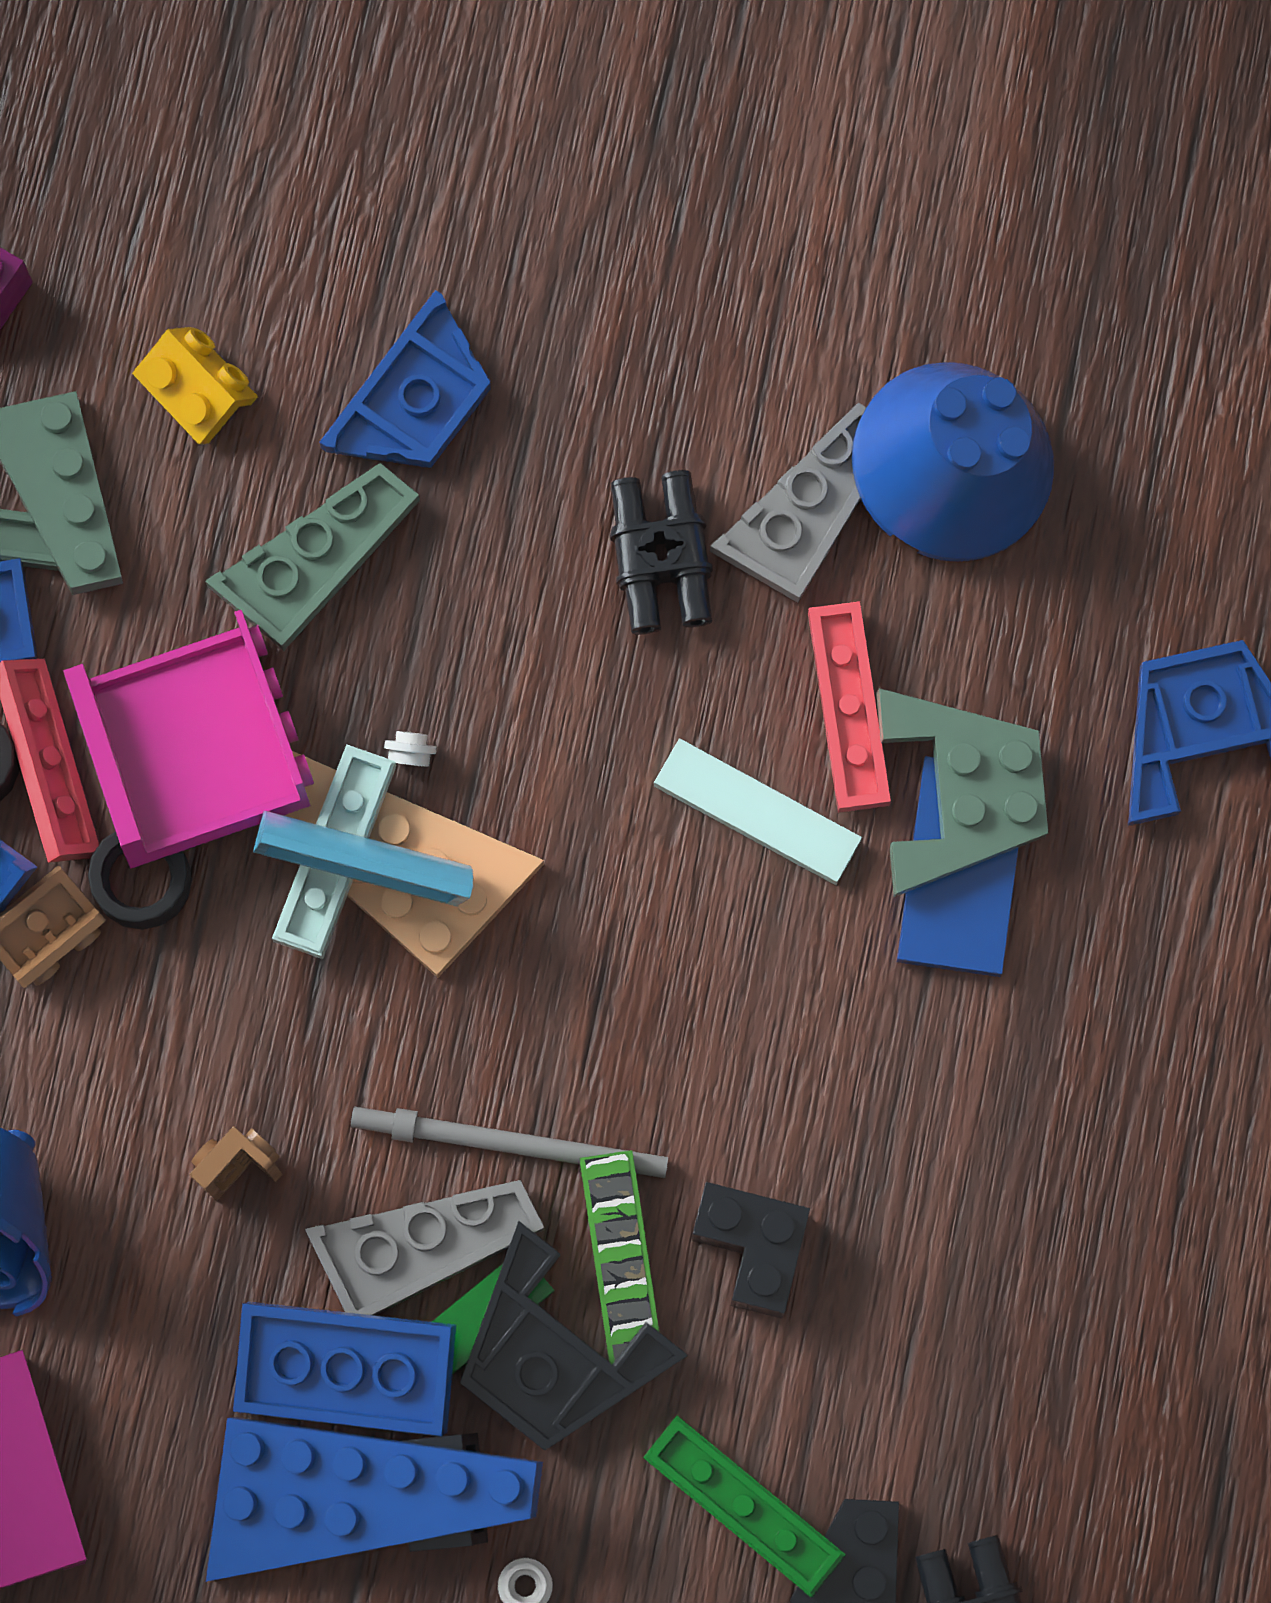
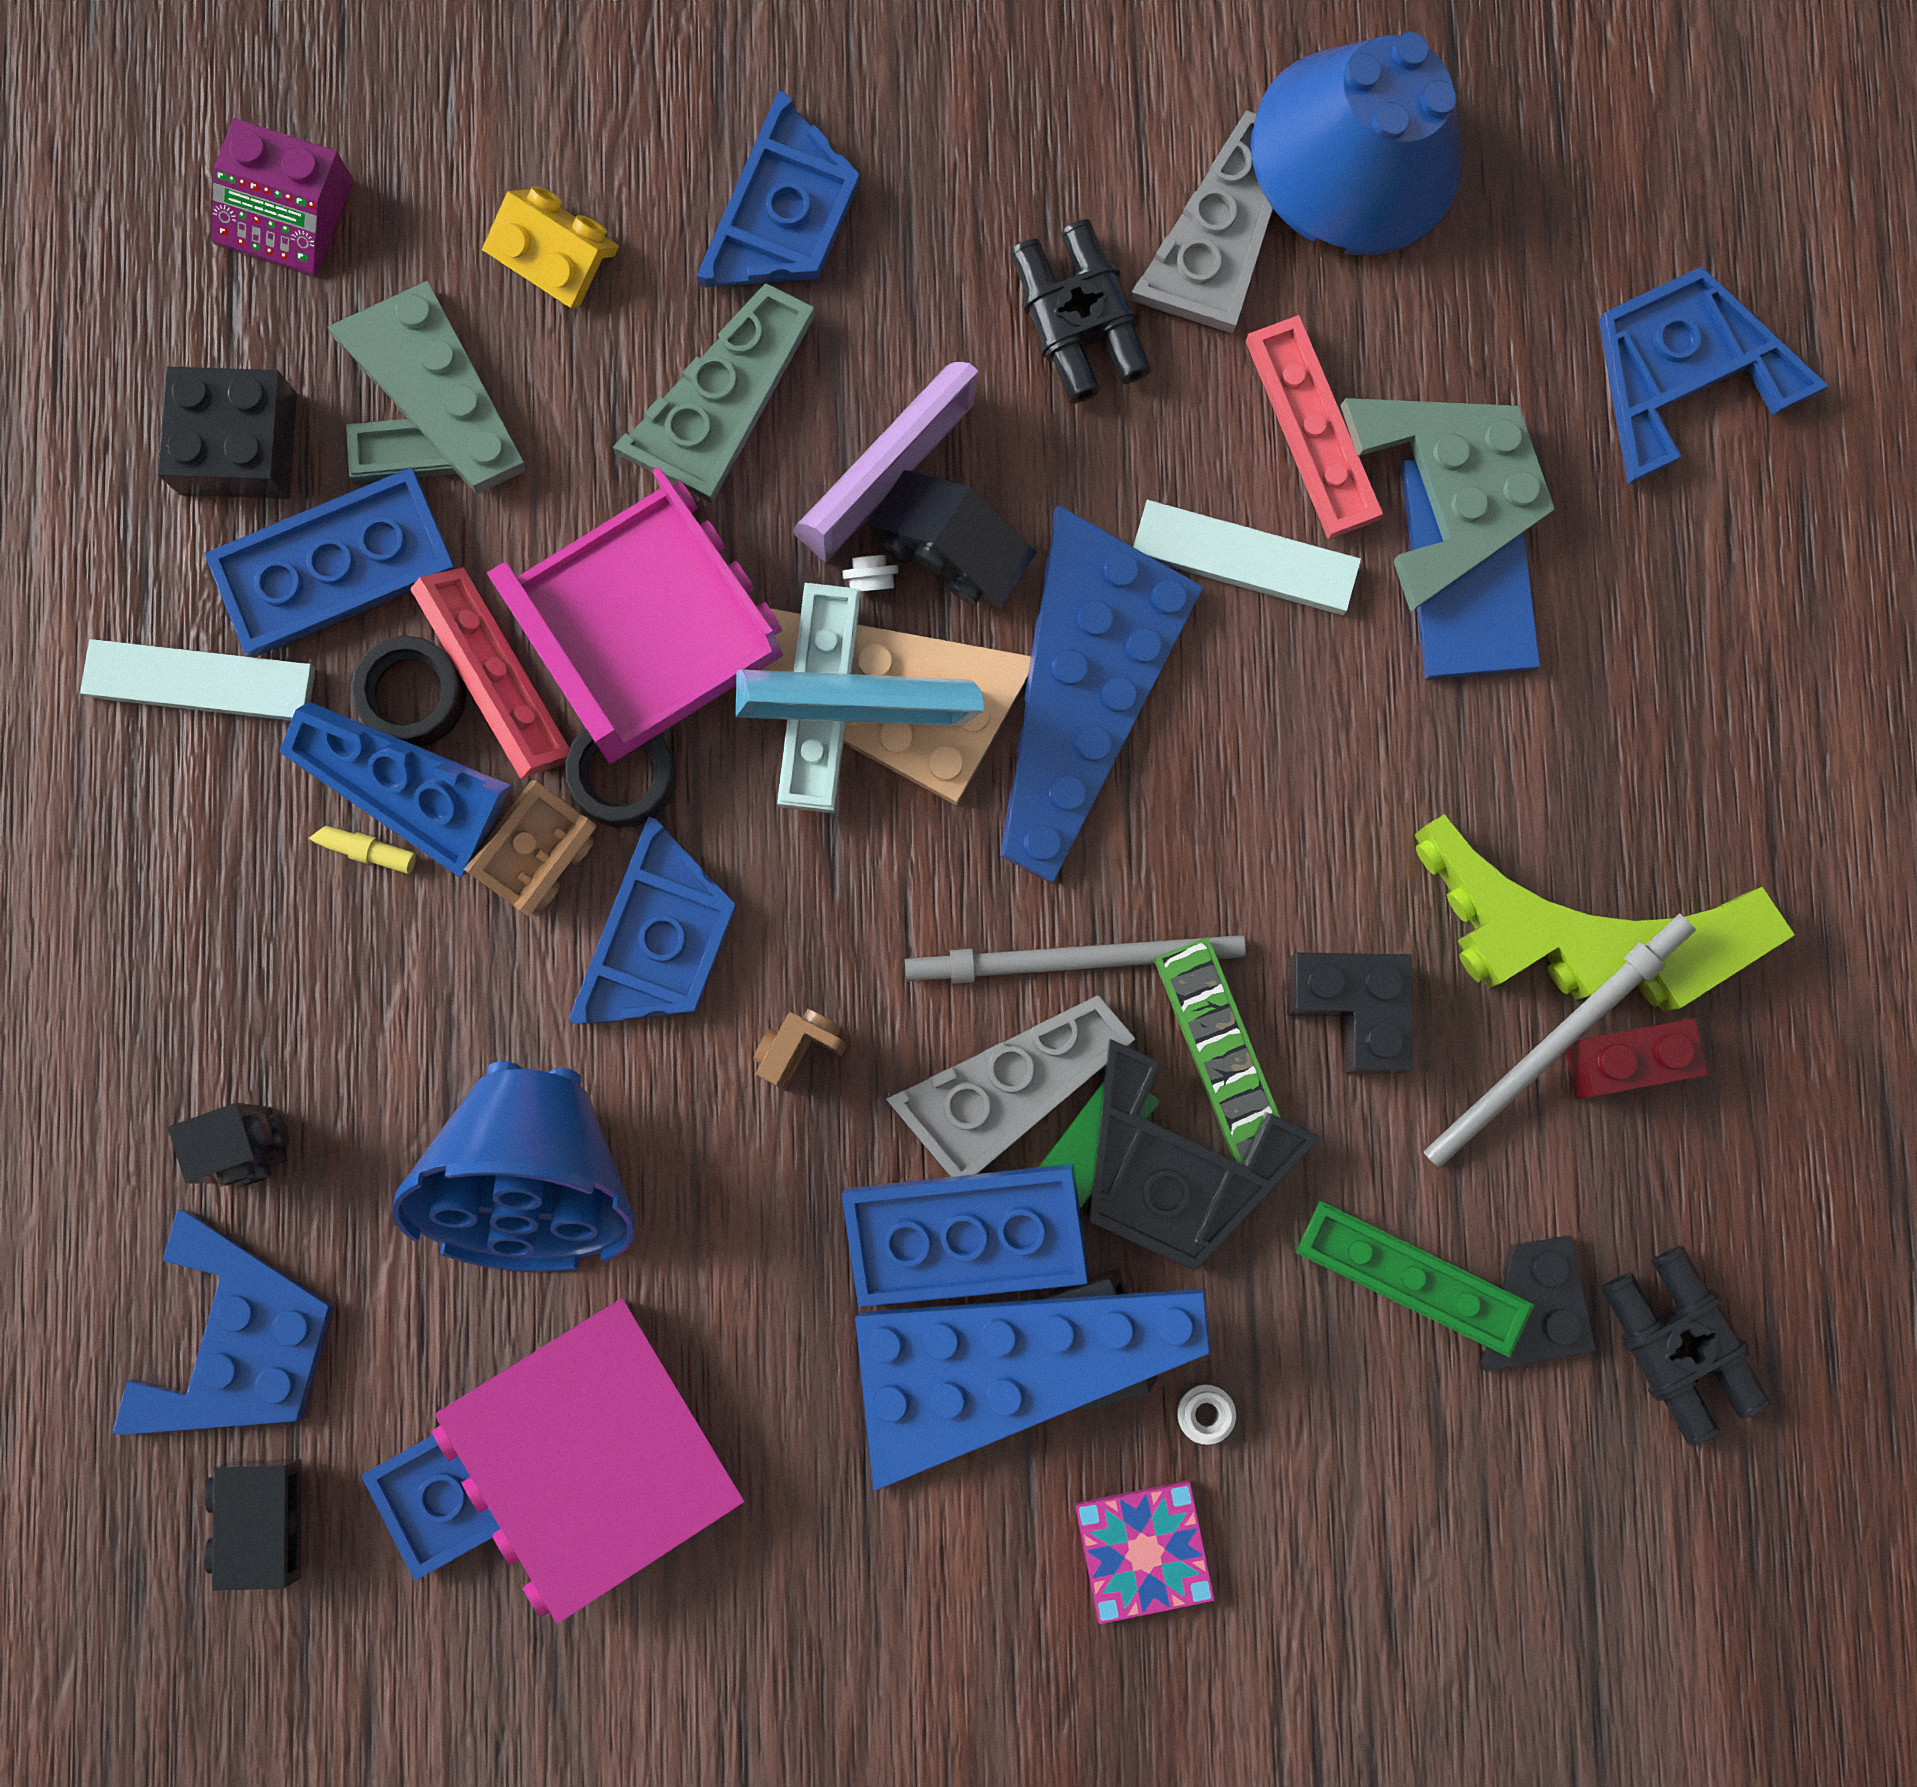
camera: 15 degrees left, 5 degrees up
none -> blue wing [568,817,737,1025]
none -> lavender slope [793,362,978,563]
none -> black brick [868,470,1037,607]
none -> blue wing [1000,505,1203,882]
none -> lime arch [1414,814,1795,1012]
none -> light grey bar [1423,914,1696,1168]
none -> dark red brick [1565,1018,1708,1099]

